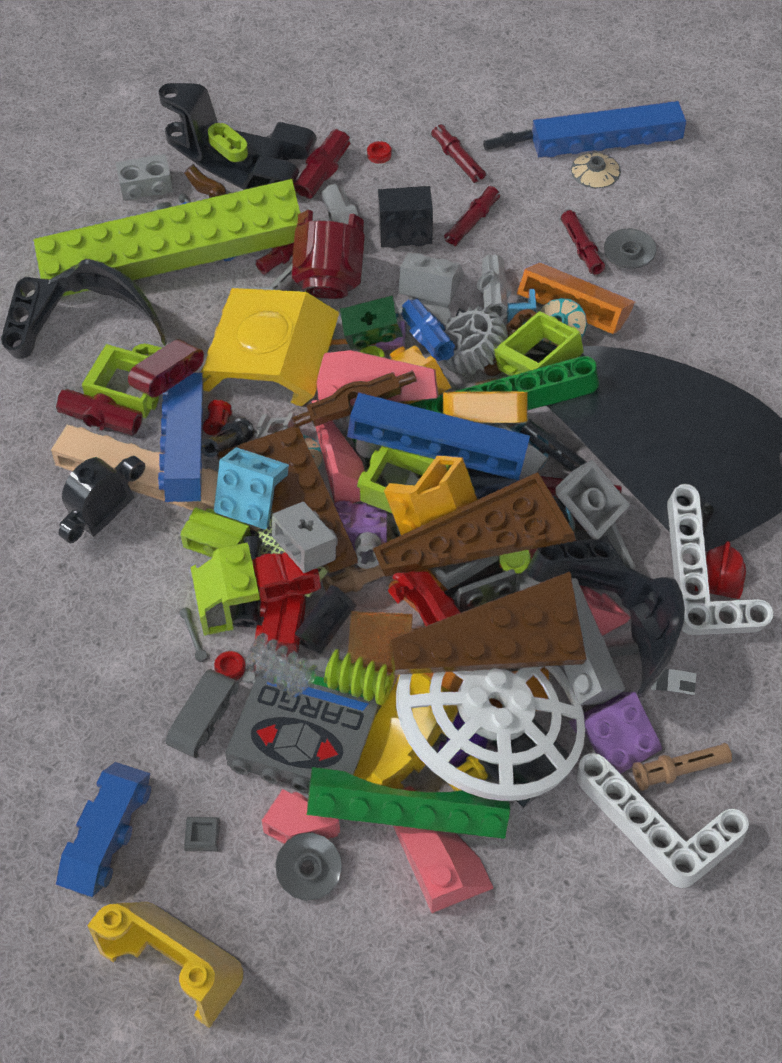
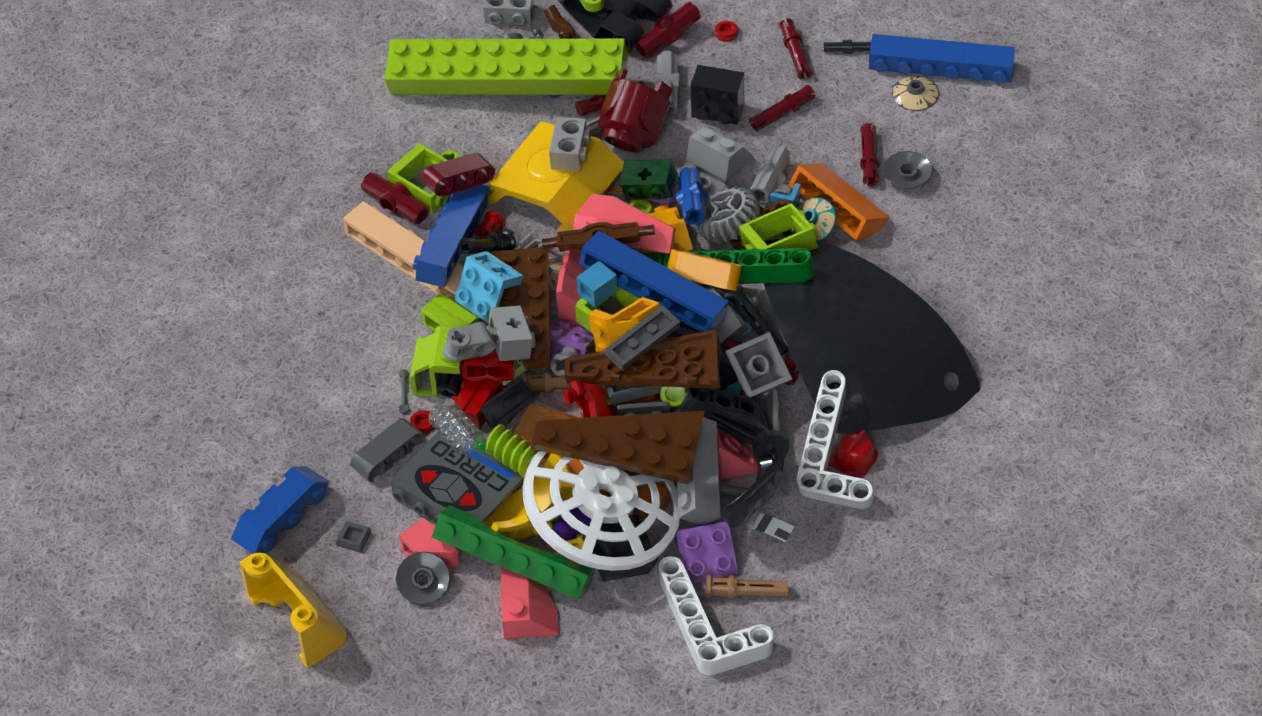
camera: 20 degrees right, 5 degrees down
black piece [1,259,167,359] -> none
black piece [58,456,145,544] -> none
none -> light grey piece [443,322,496,362]
none -> light grey brick [549,117,591,171]
none -> dark azure panel [576,261,617,308]
none -> dark grey plate [604,305,680,371]

